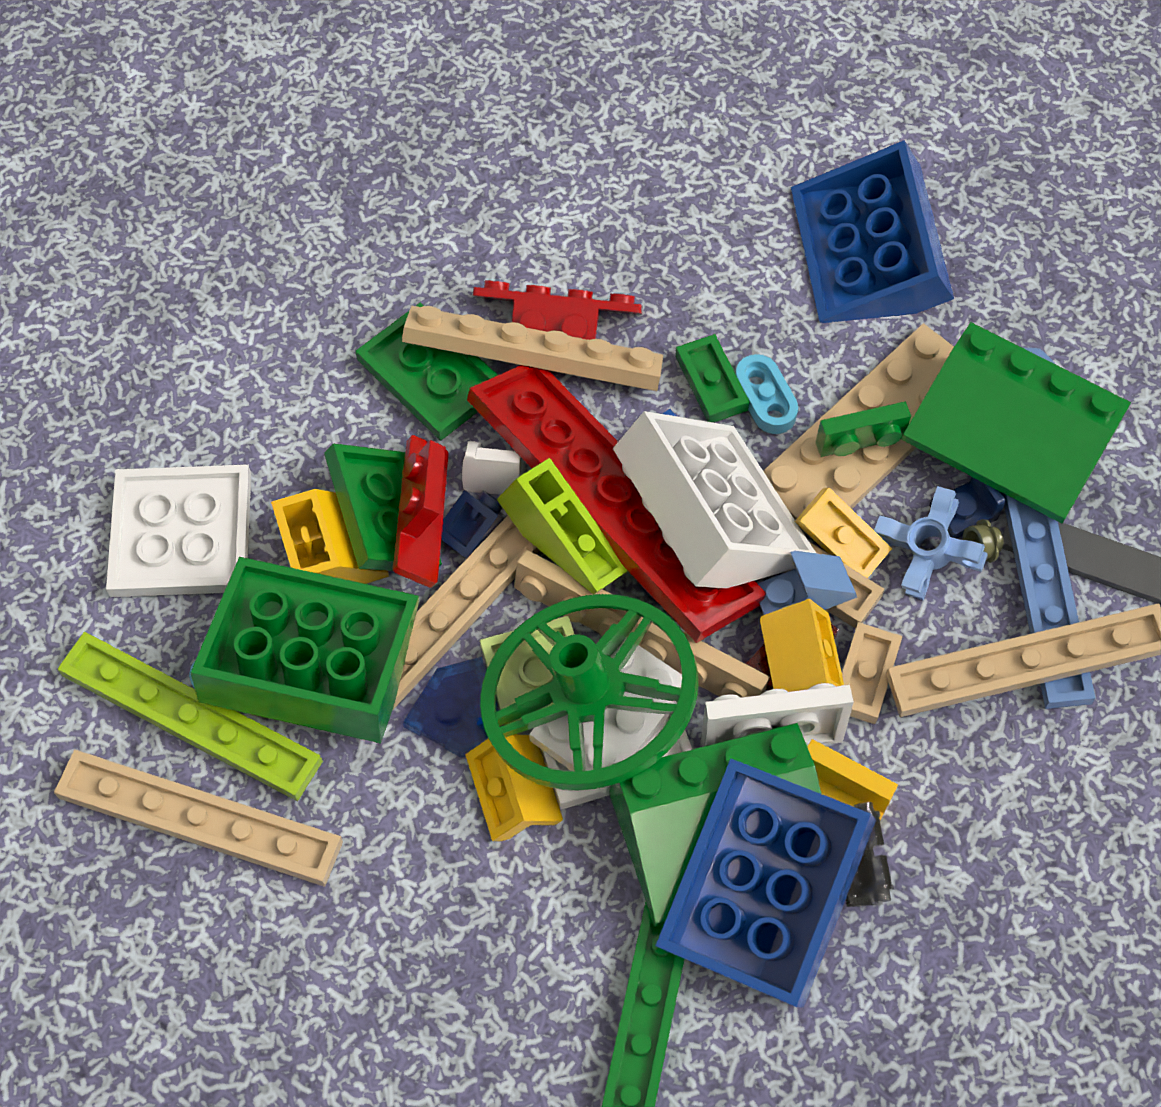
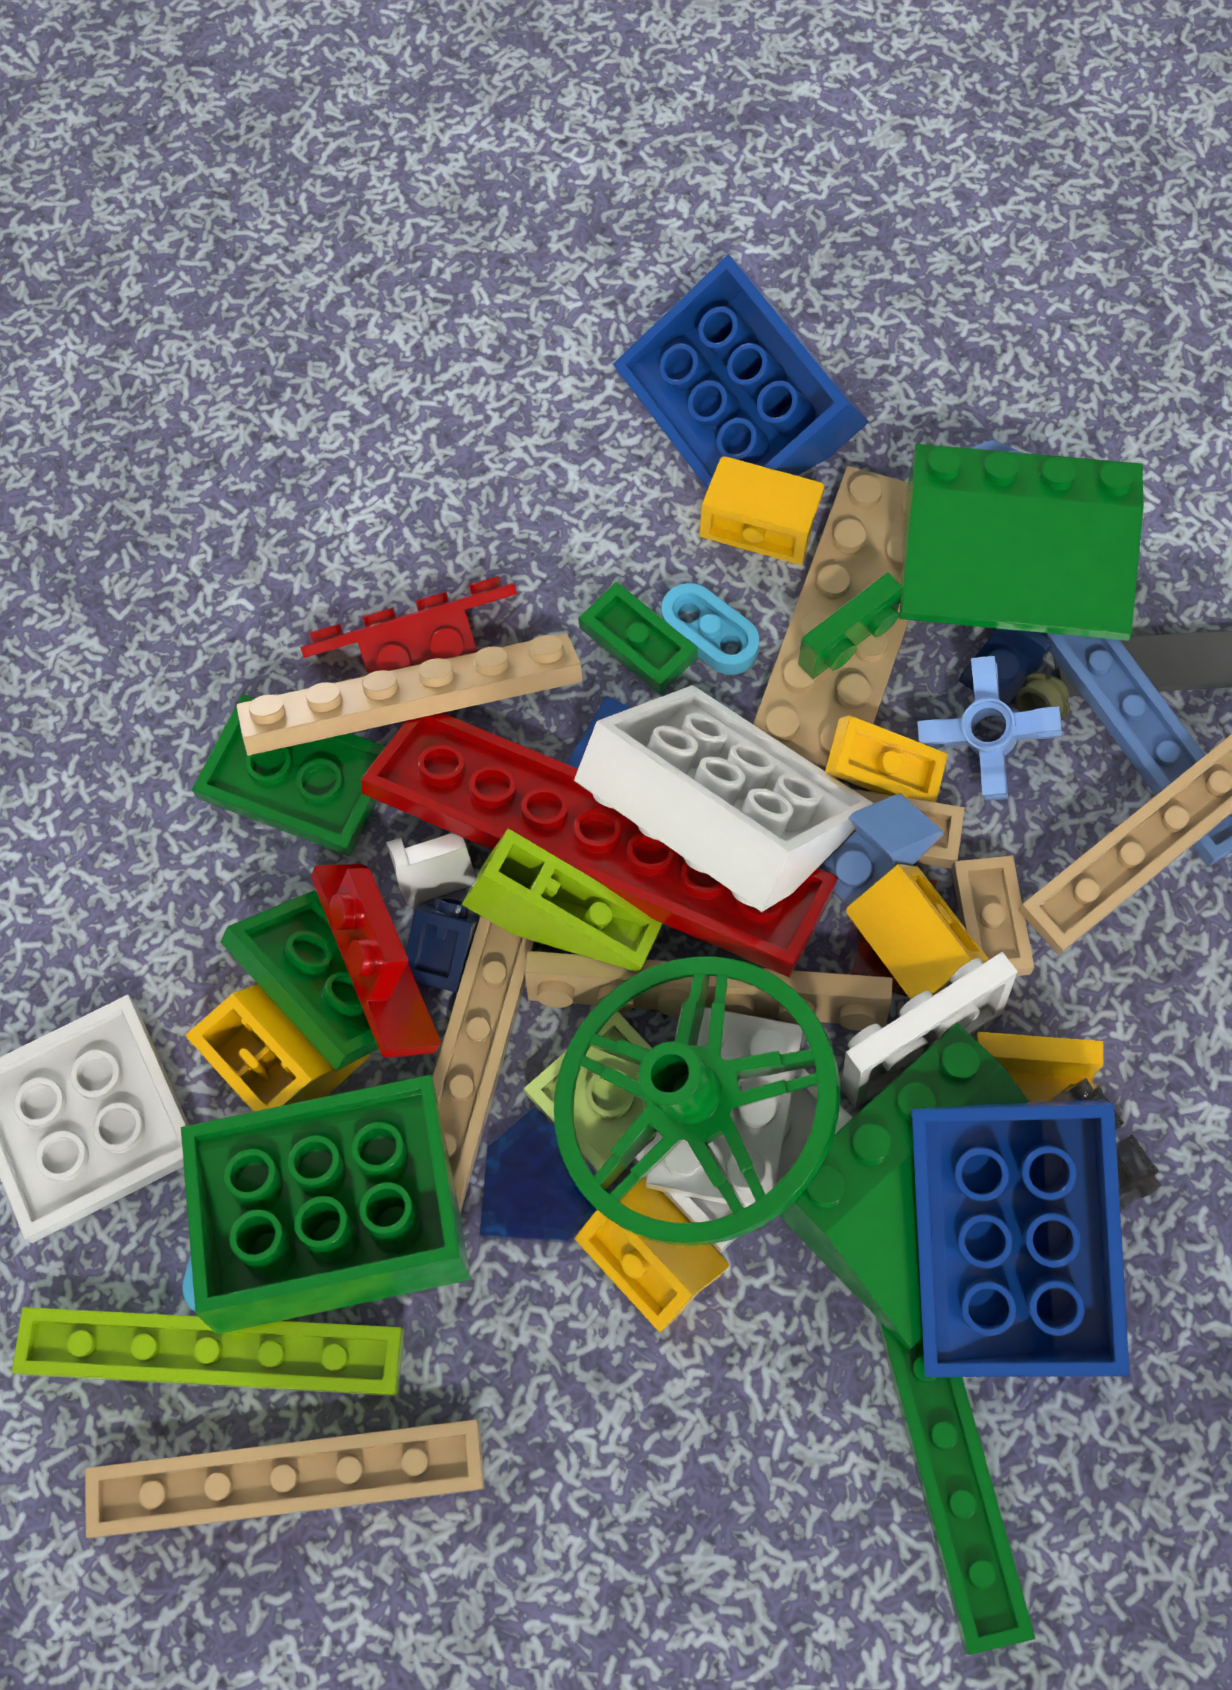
camera: 20 degrees left, 5 degrees up
none -> yellow panel [699,457,825,565]

